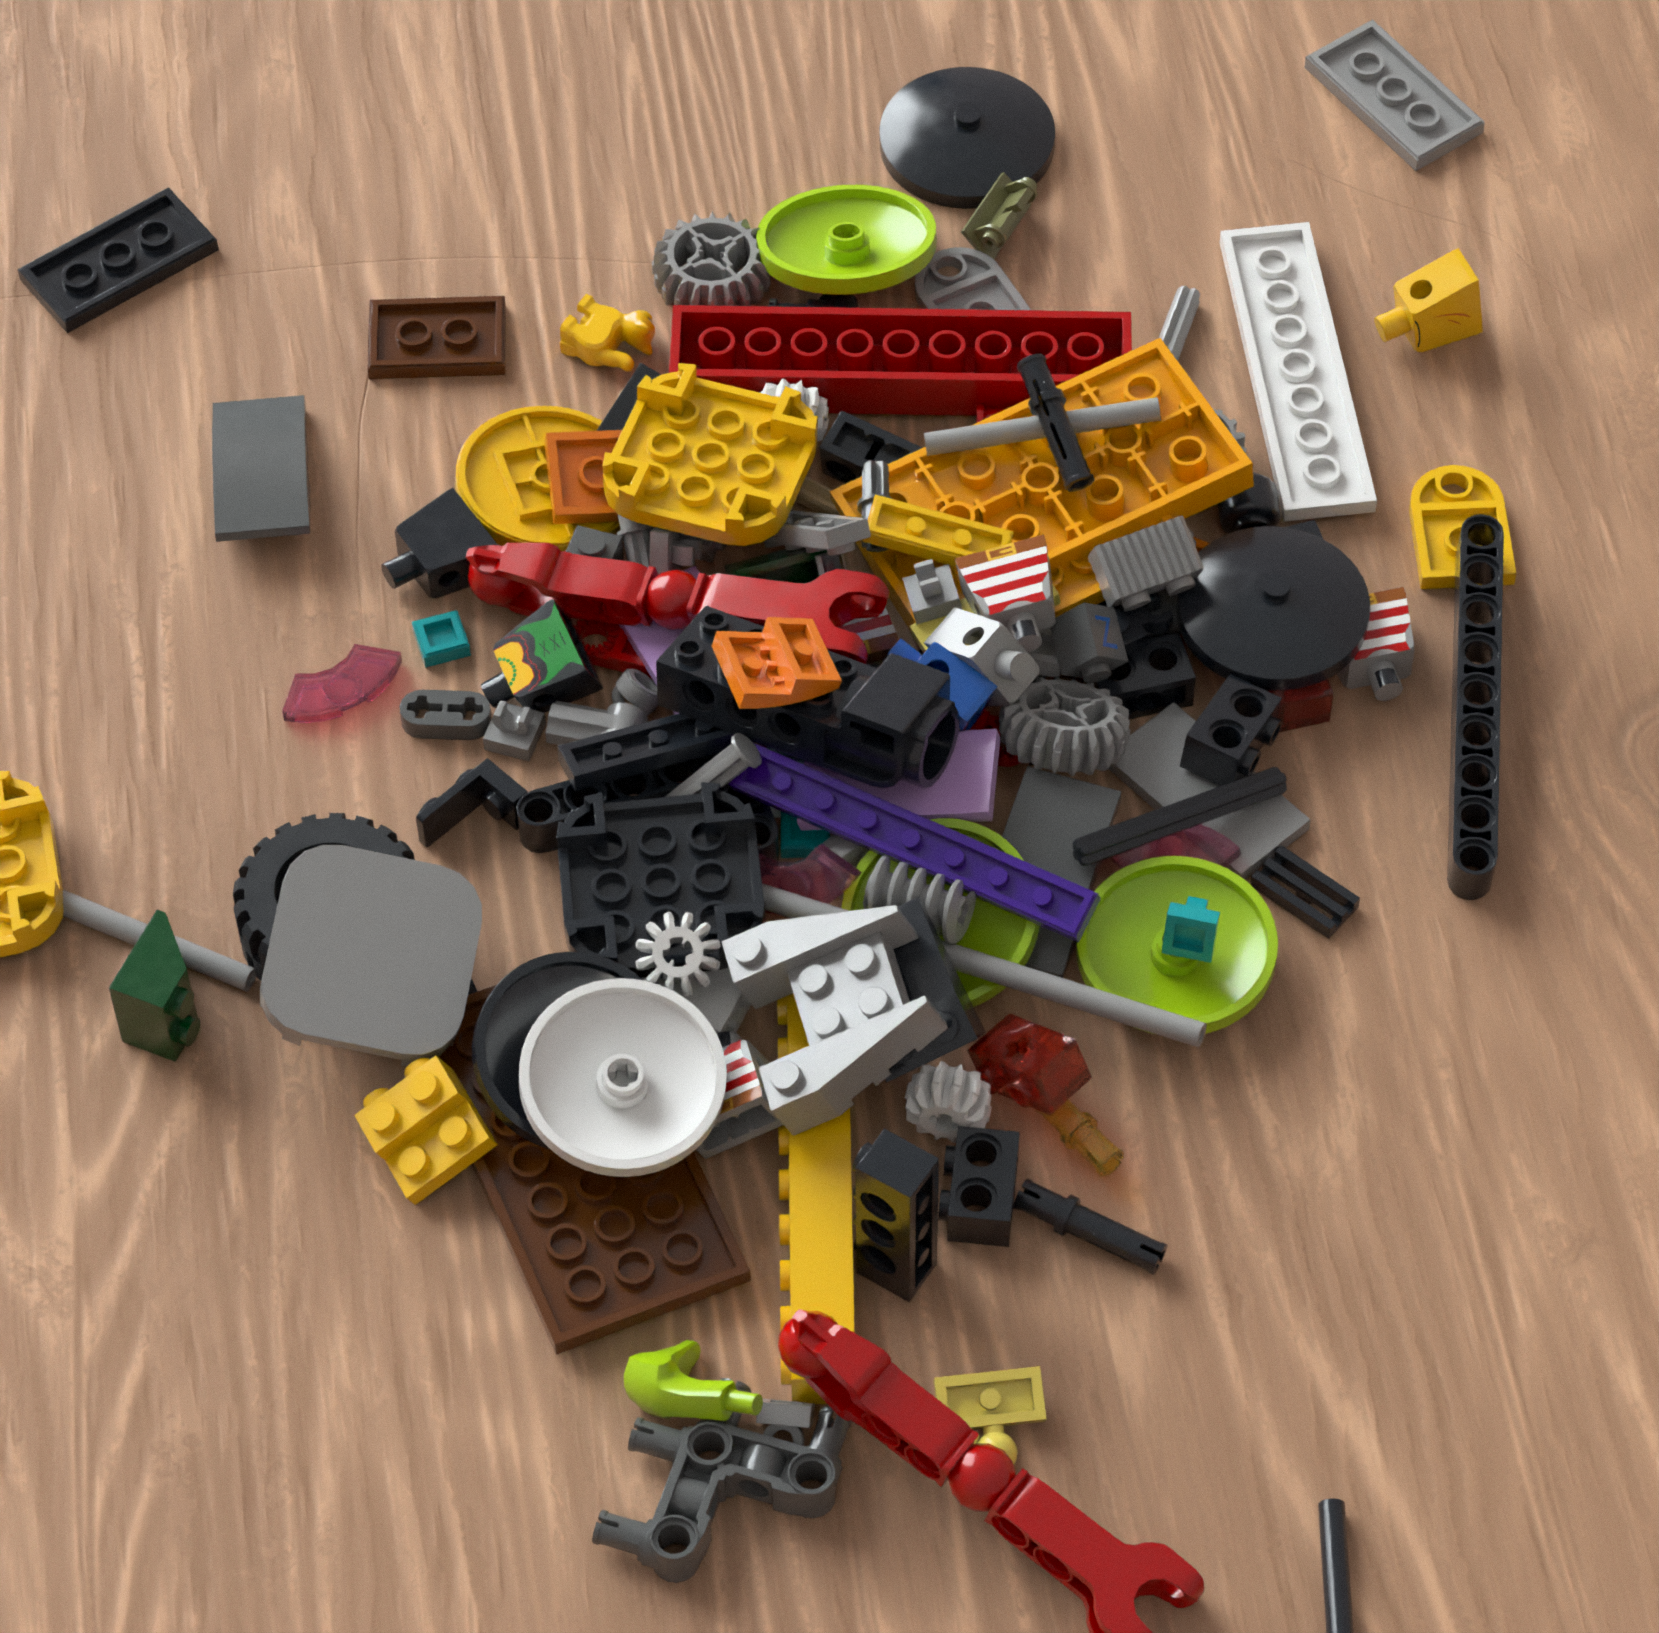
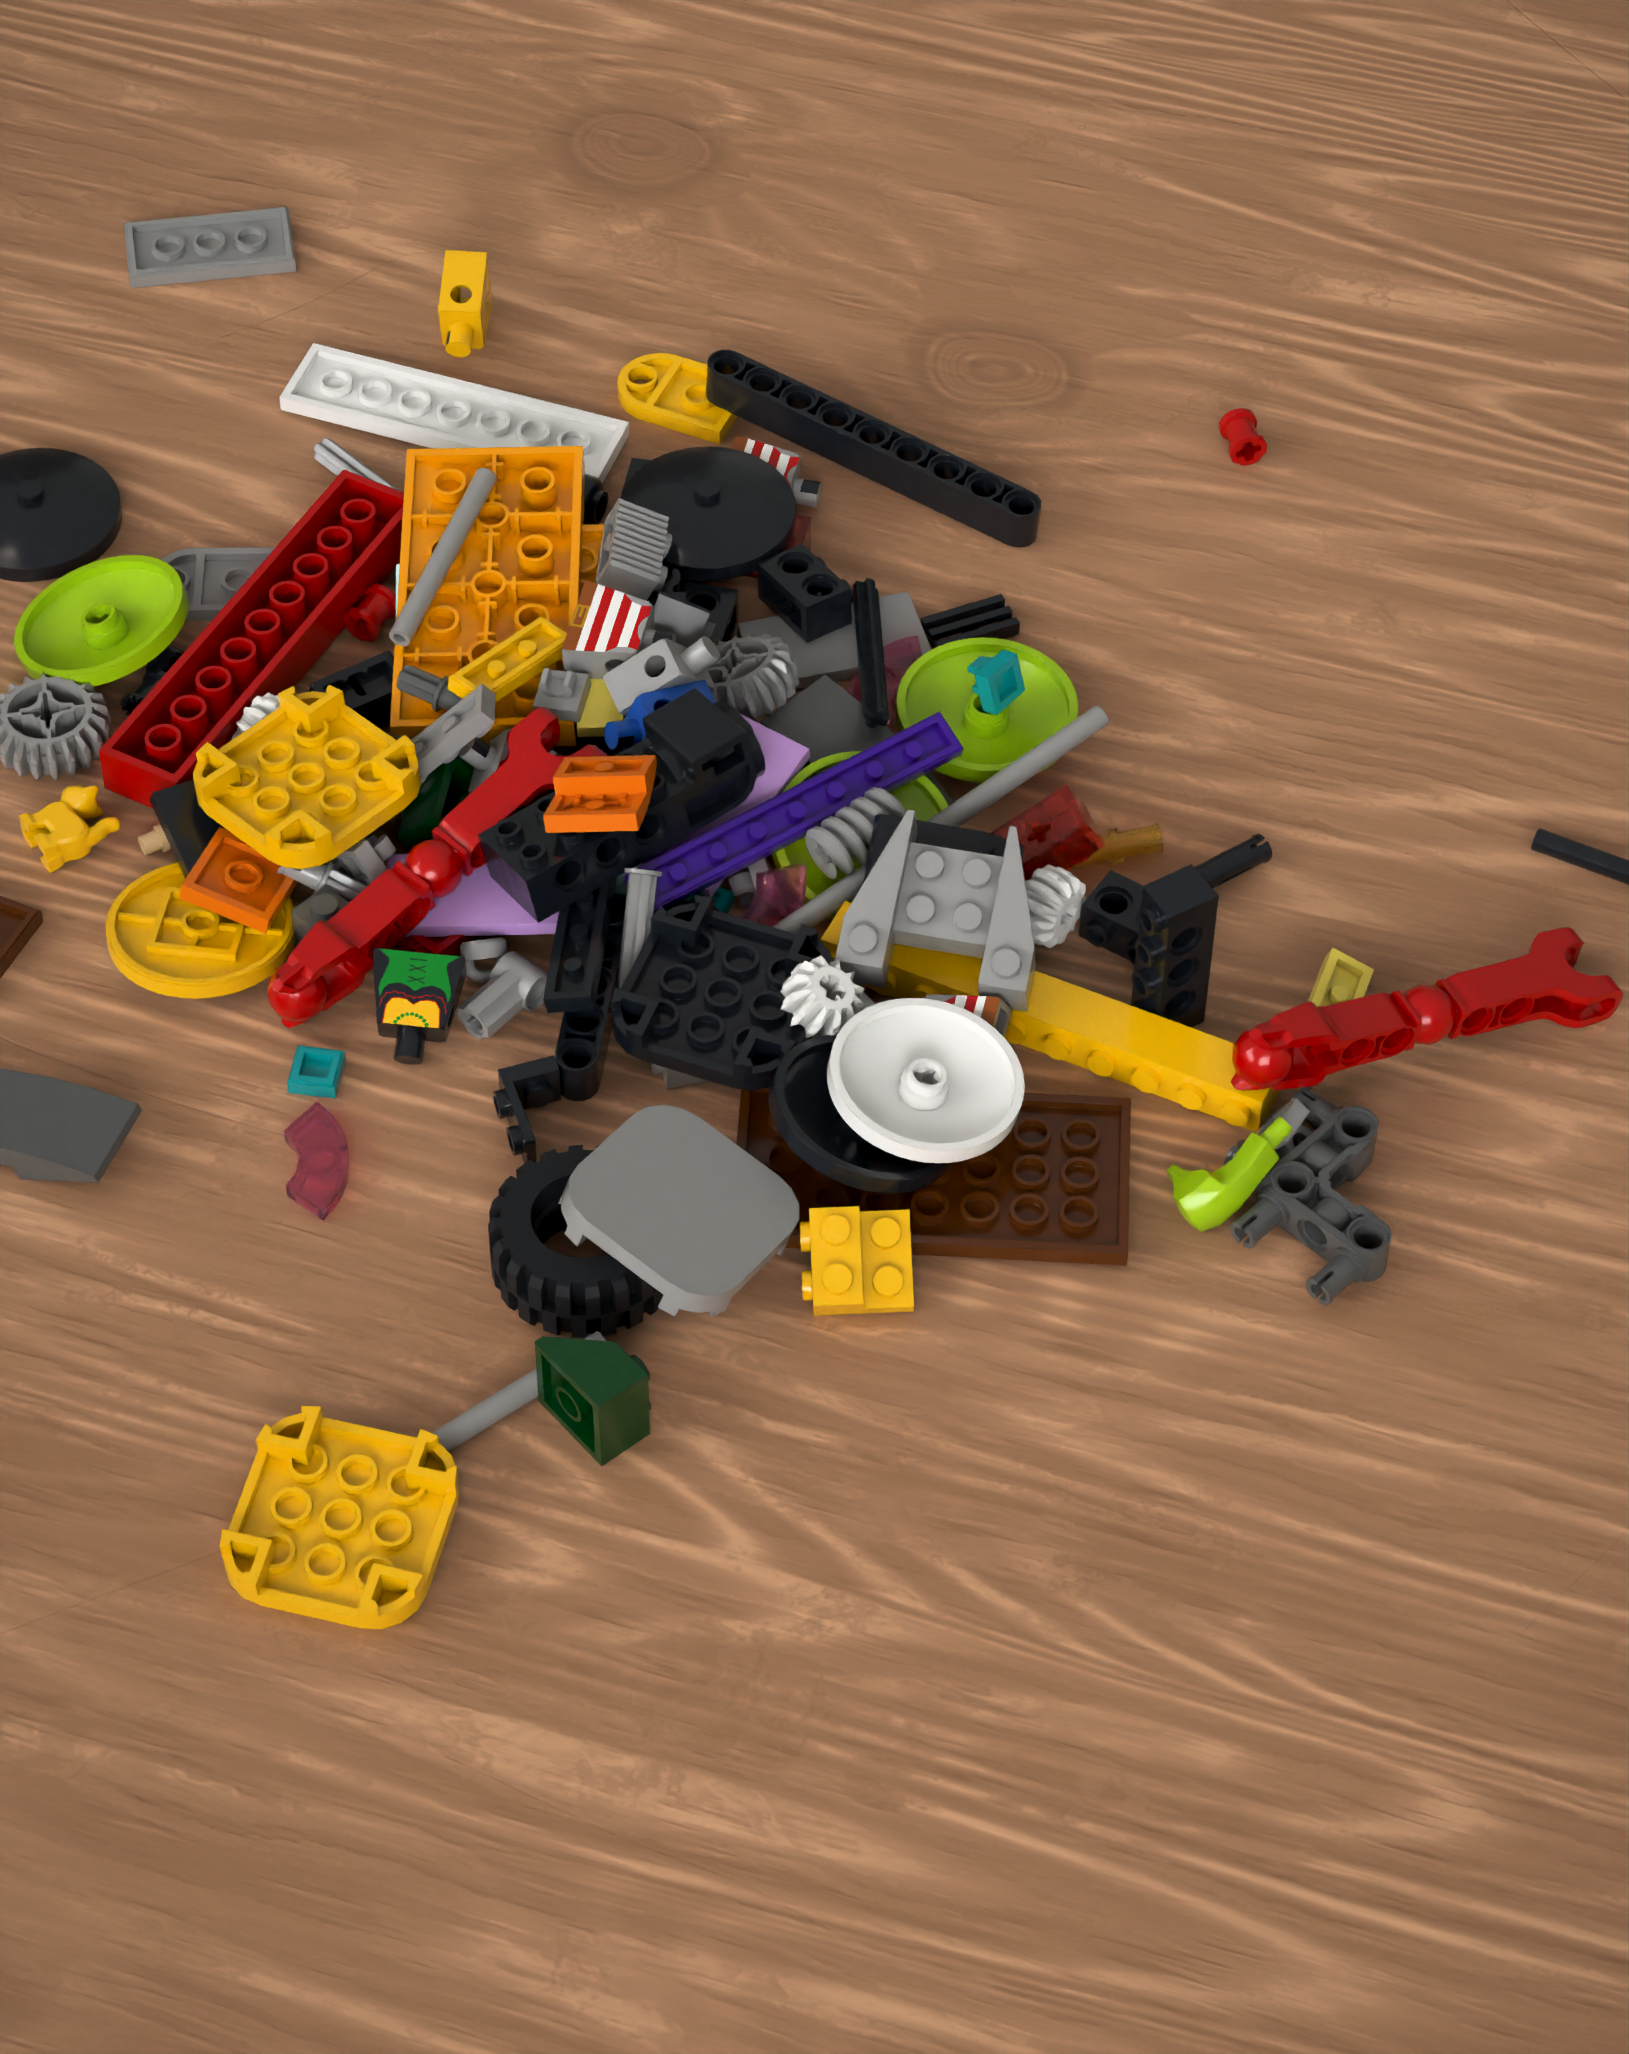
camera: 65 degrees left, 5 degrees down
black torso [381,488,498,599] -> none
dark grey beam [399,689,492,740] -> none
light grey tile [483,700,546,761] -> none
olive hinge [961,172,1037,259] -> none
black pin [1016,353,1094,492] -> none

